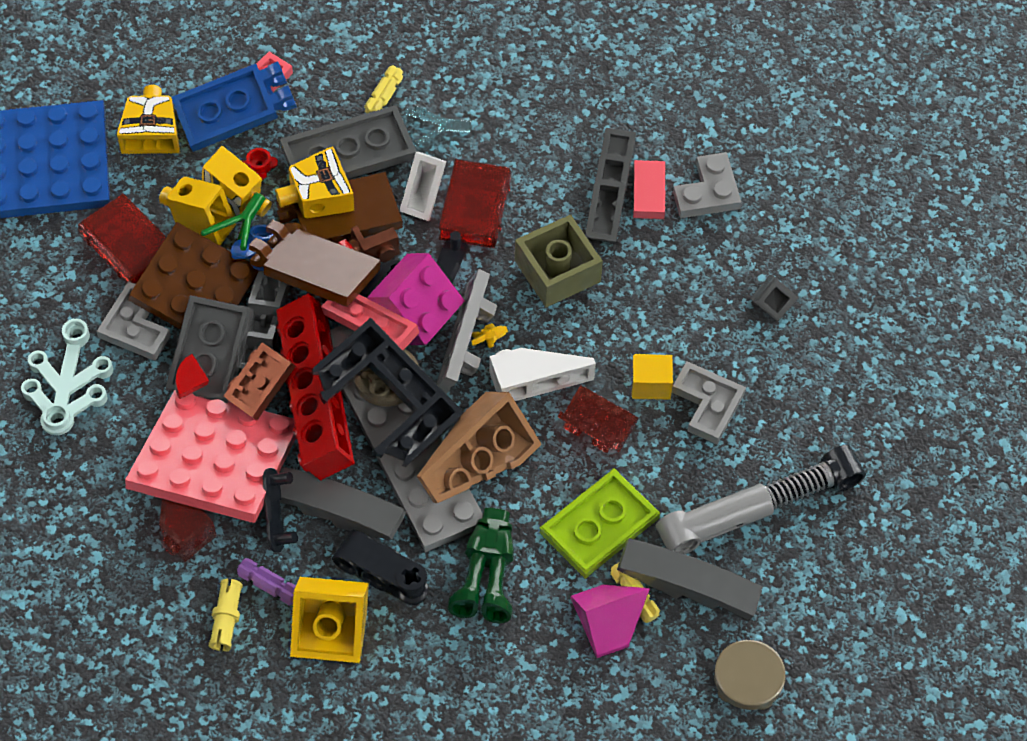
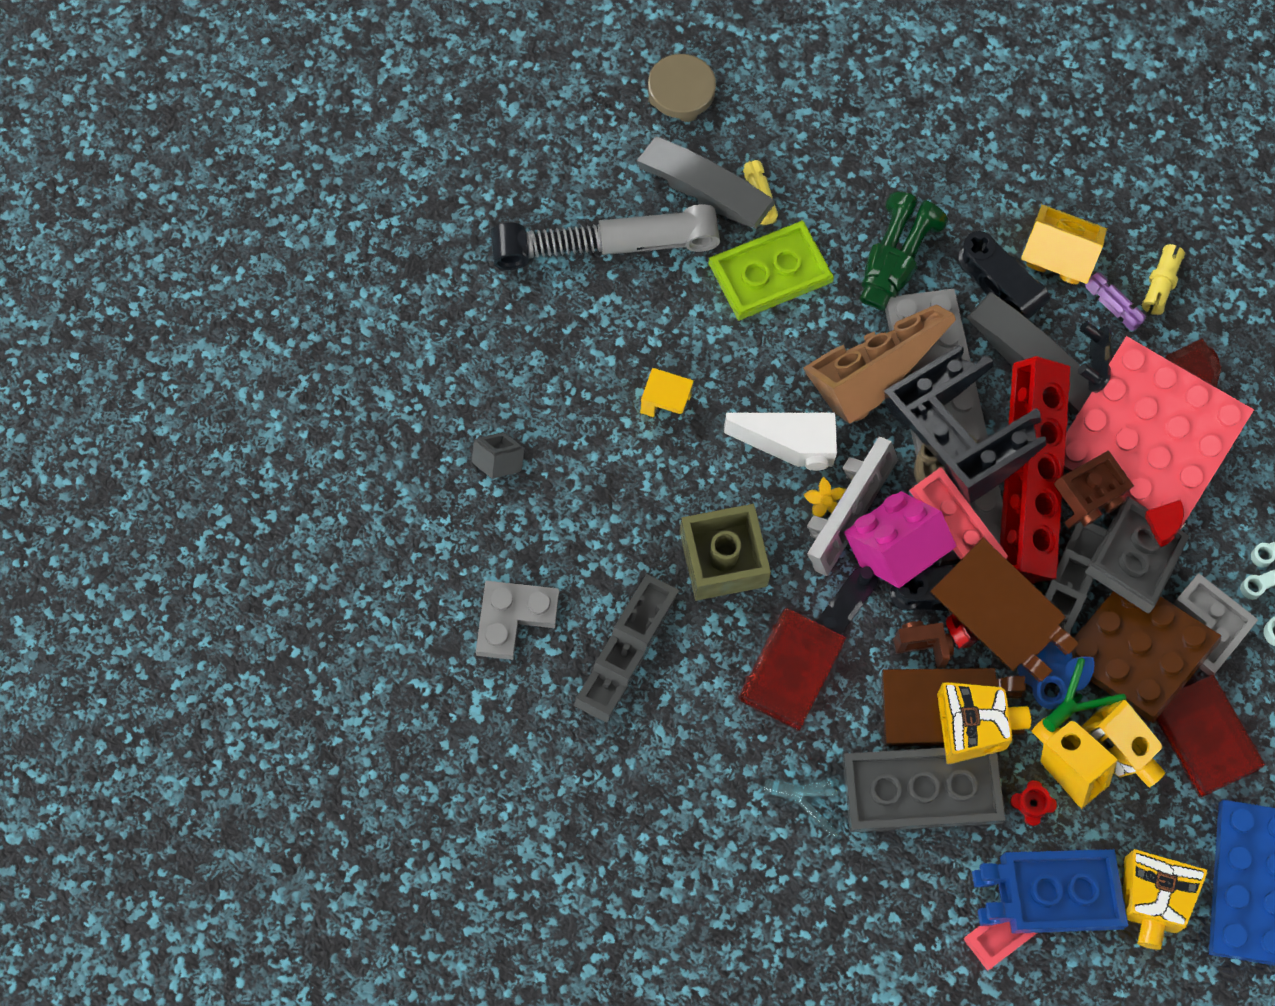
camera: 165 degrees left, 10 degrees up
light yellow axle [365,66,403,114] -> none
white slope [400,151,446,221] -> none
clear red bracket [557,385,639,453] -> none
dark pink slope [571,585,650,658] -> none
coral tile [633,160,665,219] -> none
light grey plate [672,361,746,445] -> none

